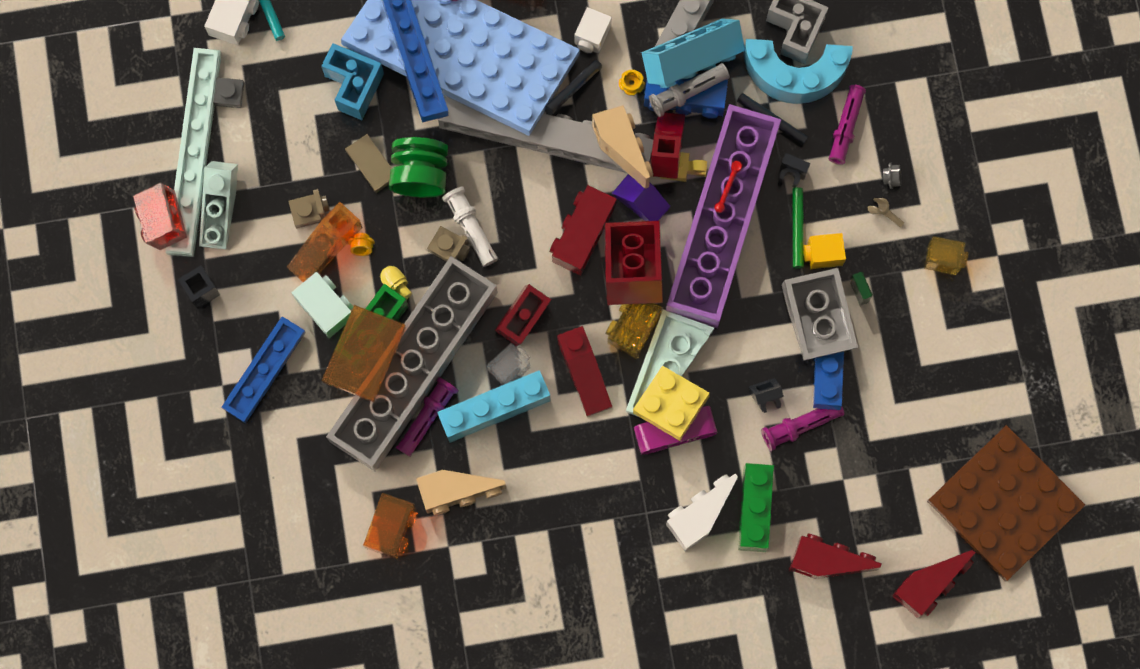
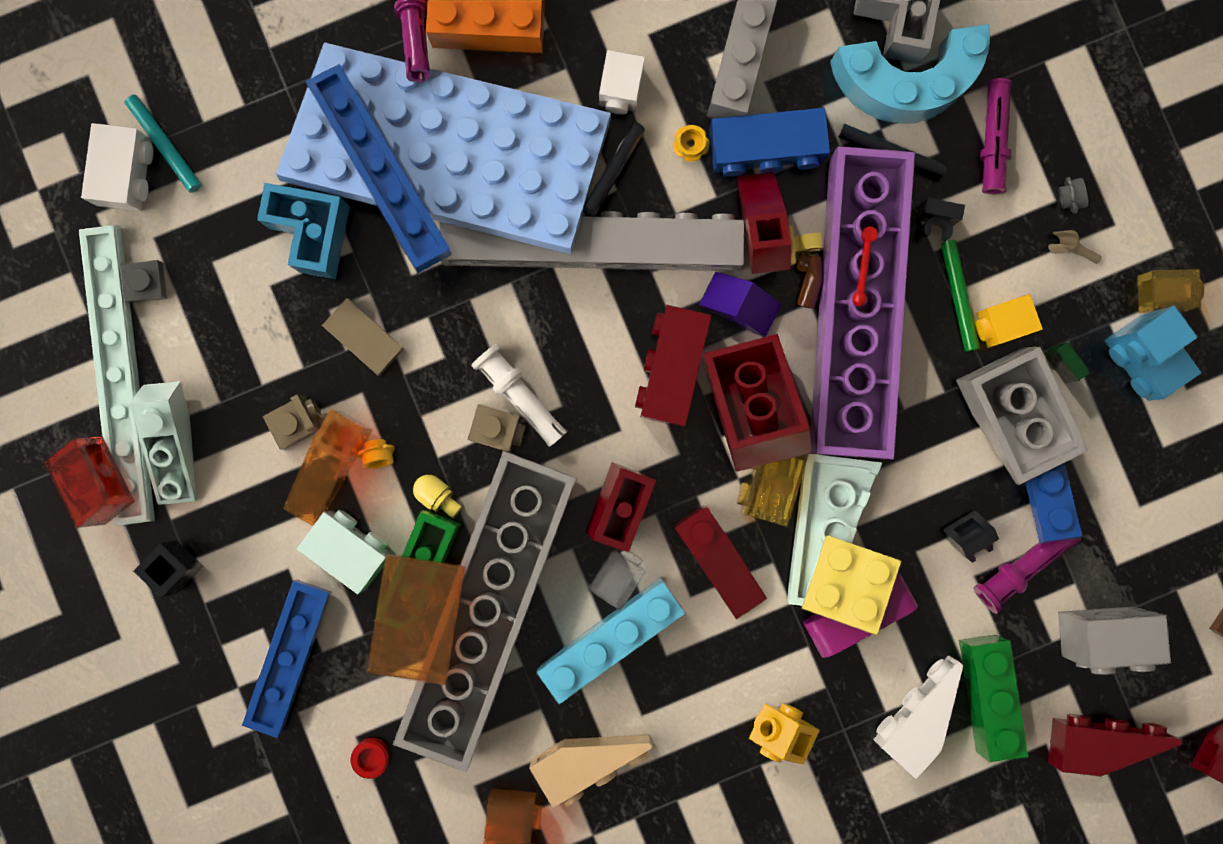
camera: 15 degrees left, 10 degrees up
green wheel [389,137,448,198] -> none
magenta pin [396,377,459,457] -> none
tan slope [592,105,653,188] -> none
medium azure brick [641,19,745,88] -> none
light grey pin [649,63,730,117] -> none
none -> red tile [350,738,391,779]
none -> yellow brick [749,703,820,765]
none -> reddish brown arm [796,252,823,309]
none -> light grey brick [1058,606,1170,674]
none -> dark azure brick [1104,305,1201,401]

